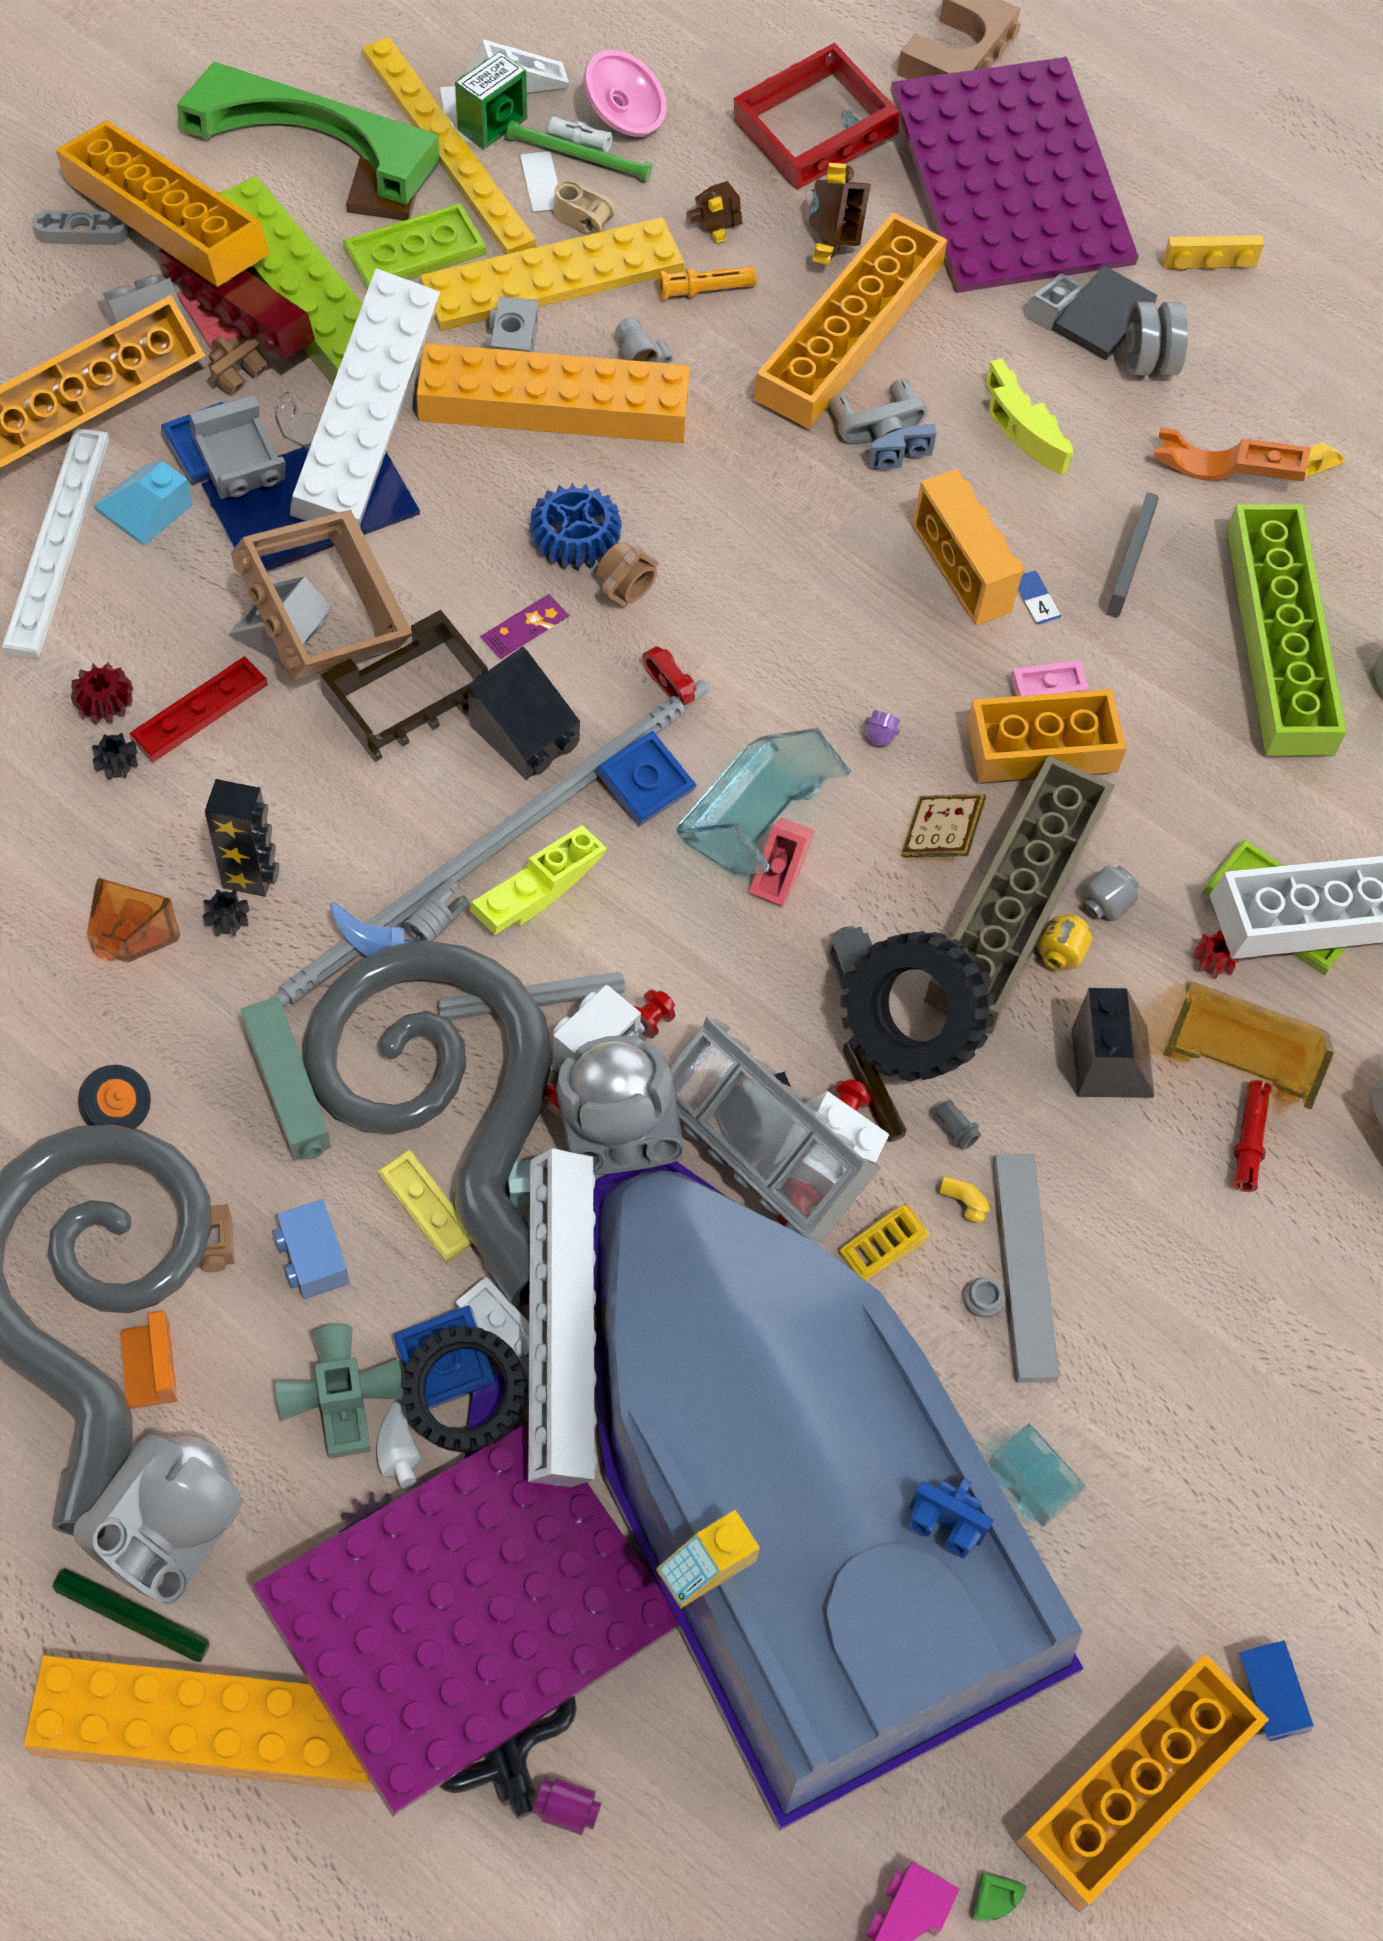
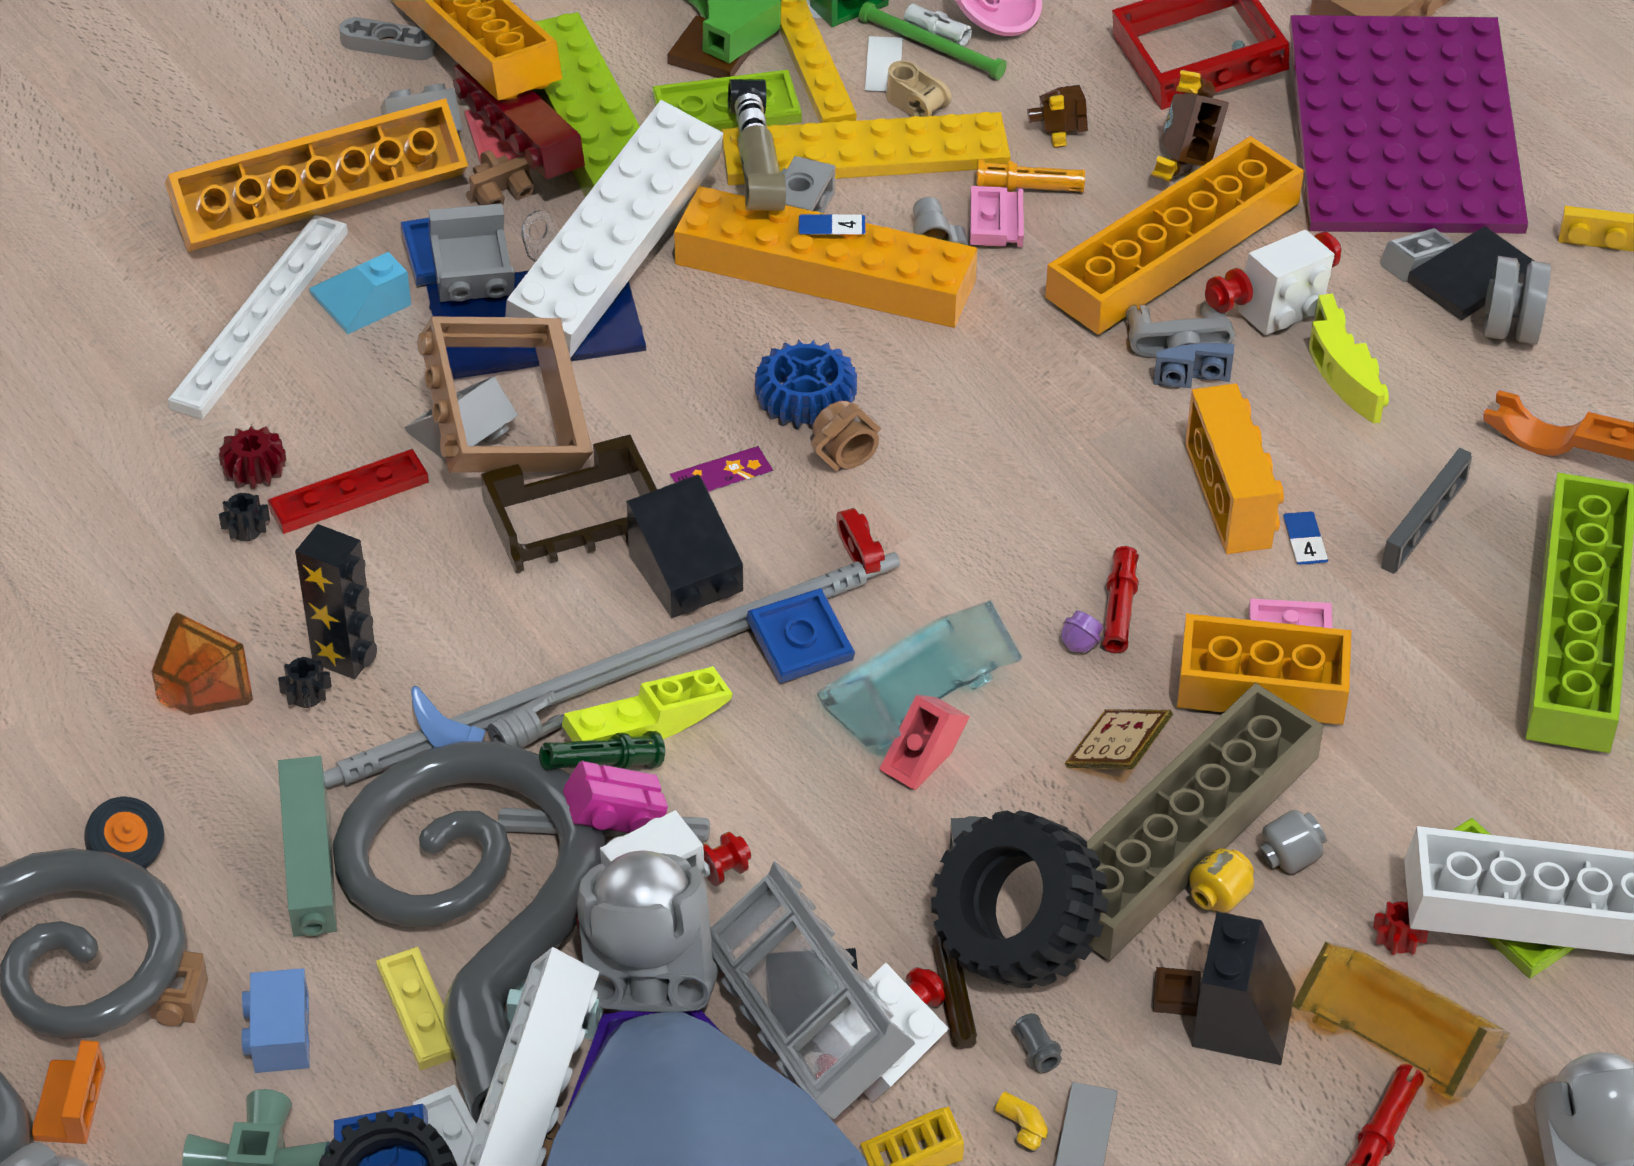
camera: 20 degrees right, 15 degrees down
none -> dark green pin [539,731,665,770]
none -> dark pink brick [563,761,668,833]
none -> dark tan piece [728,79,786,211]
none -> sticker [799,214,866,234]
none -> bright pink plate [970,186,1024,247]
none -> red pin [1102,546,1139,653]
none -> reddish brown tile [1153,967,1201,1016]
none -> white brick [1205,229,1341,336]

